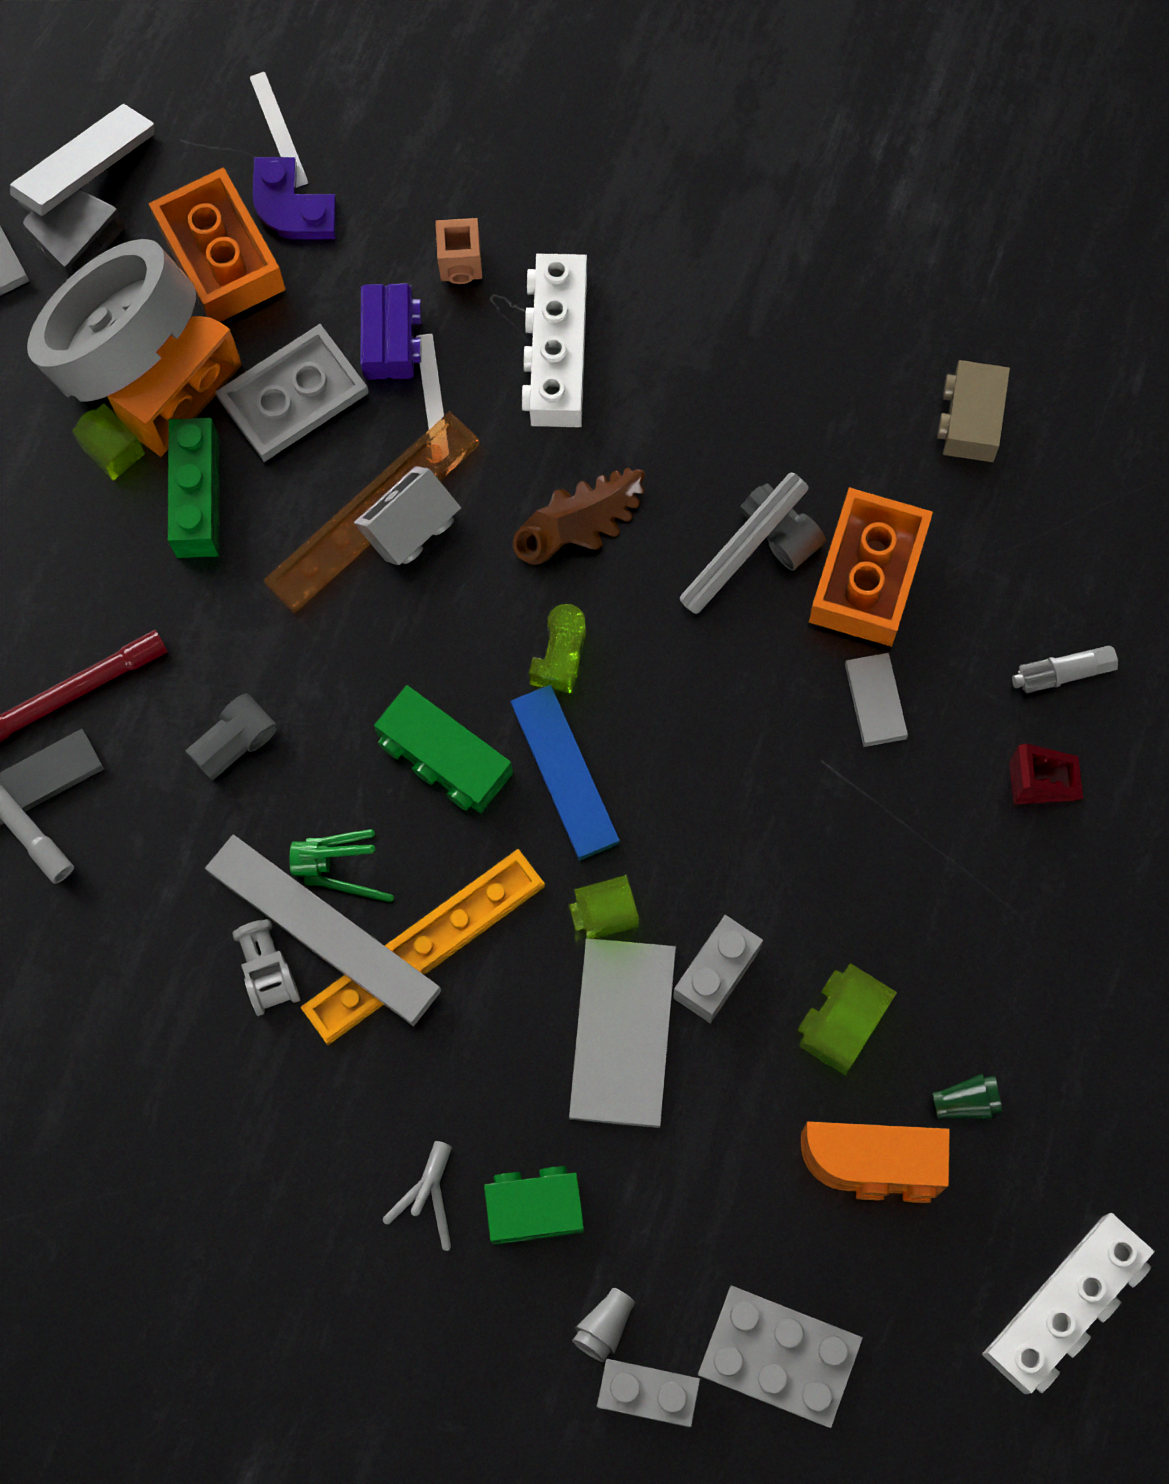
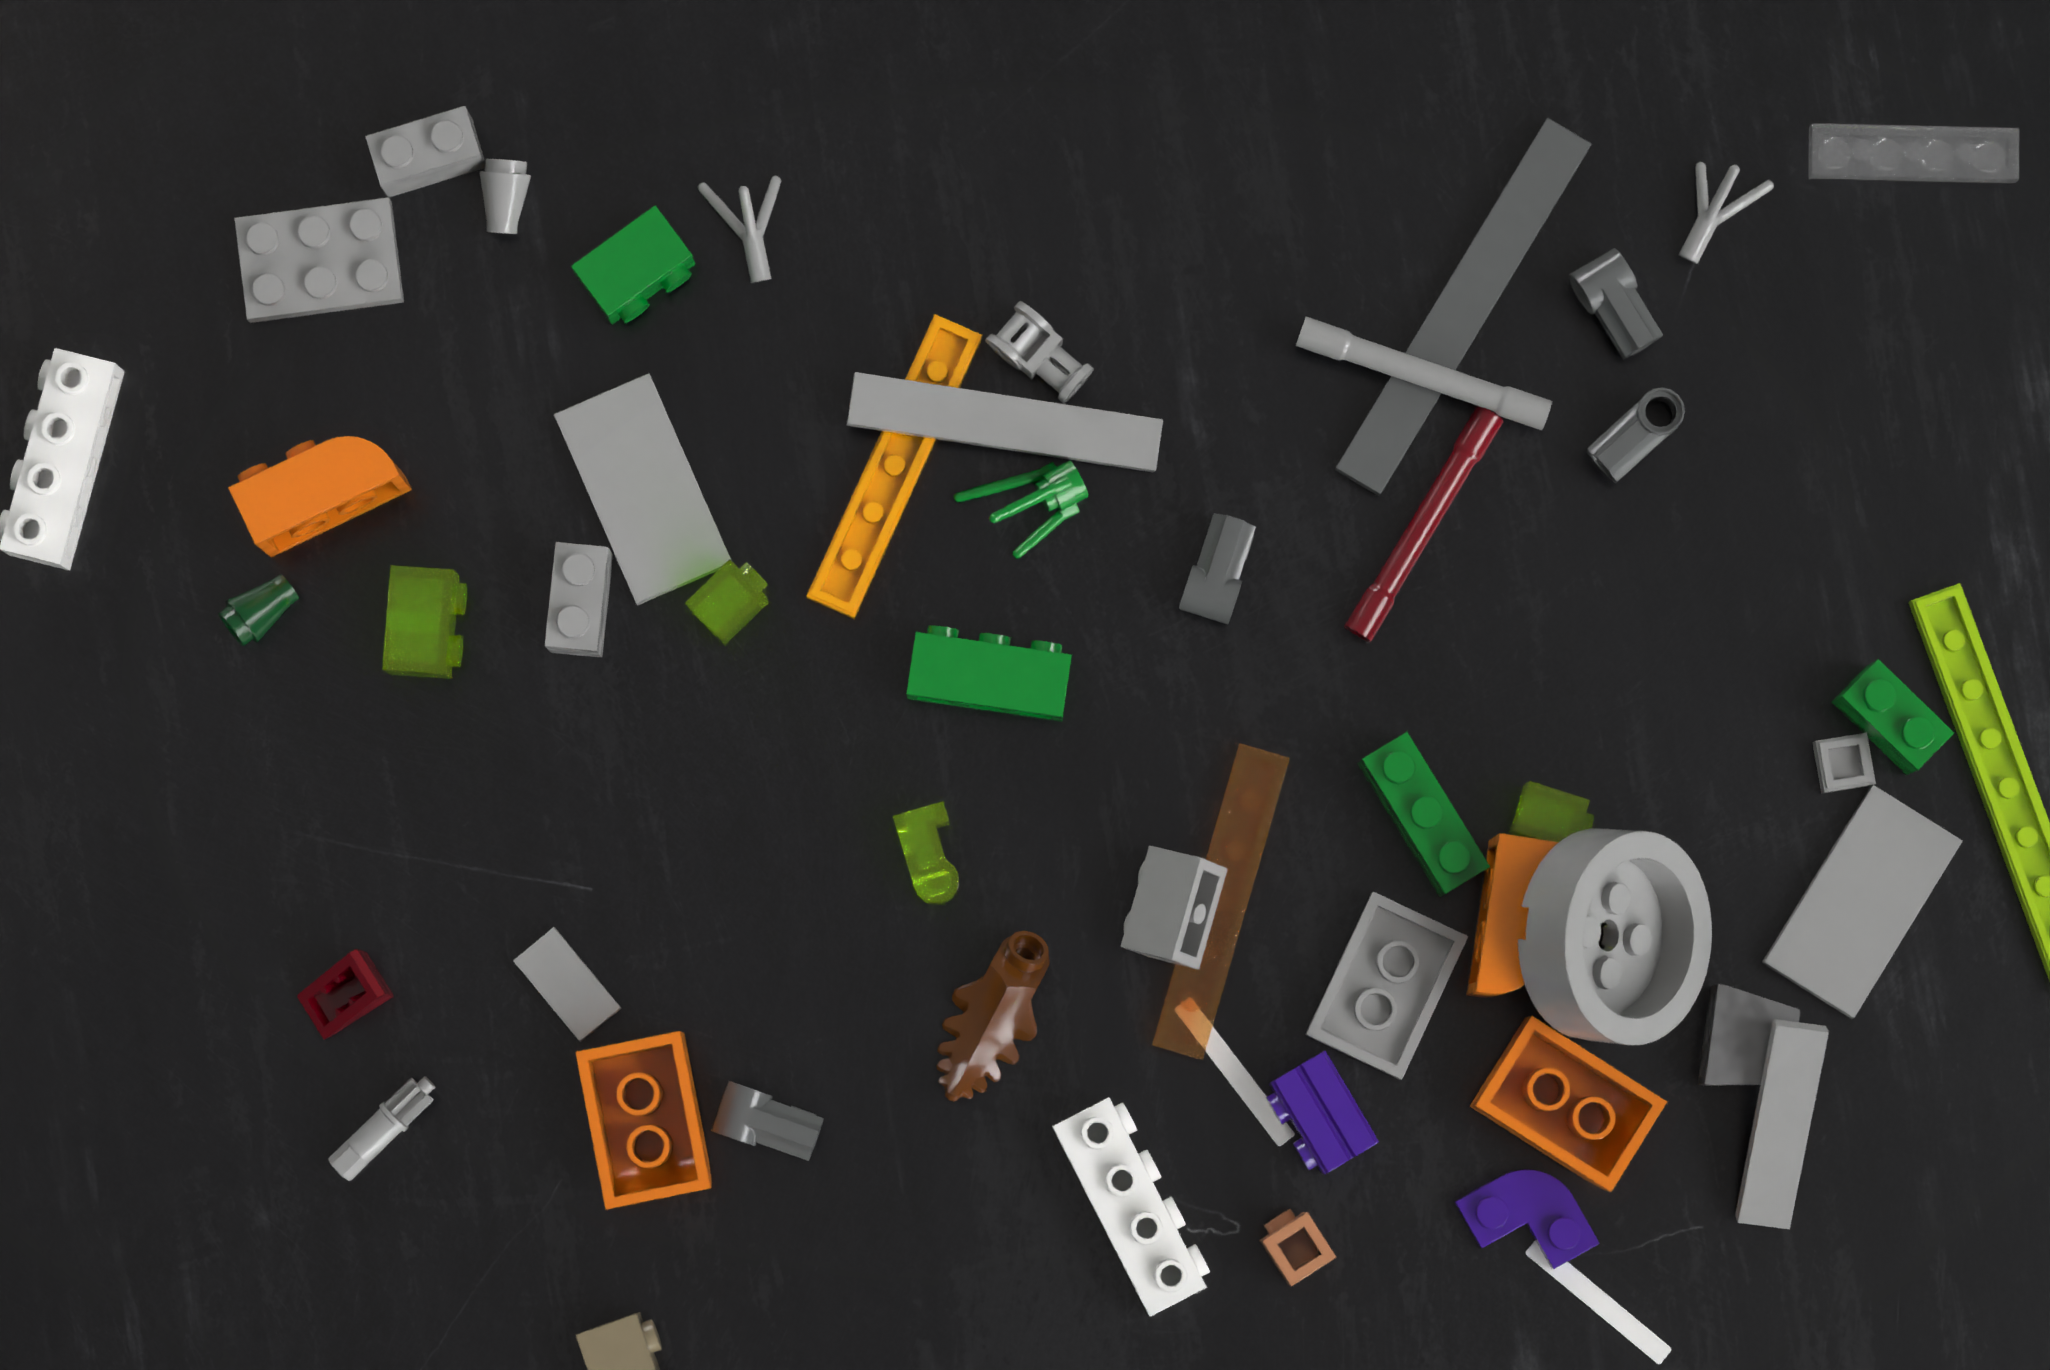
camera: 145 degrees right, 10 degrees up
blue tile [510,684,620,861] -> none
light grey axle [680,472,809,614] -> none

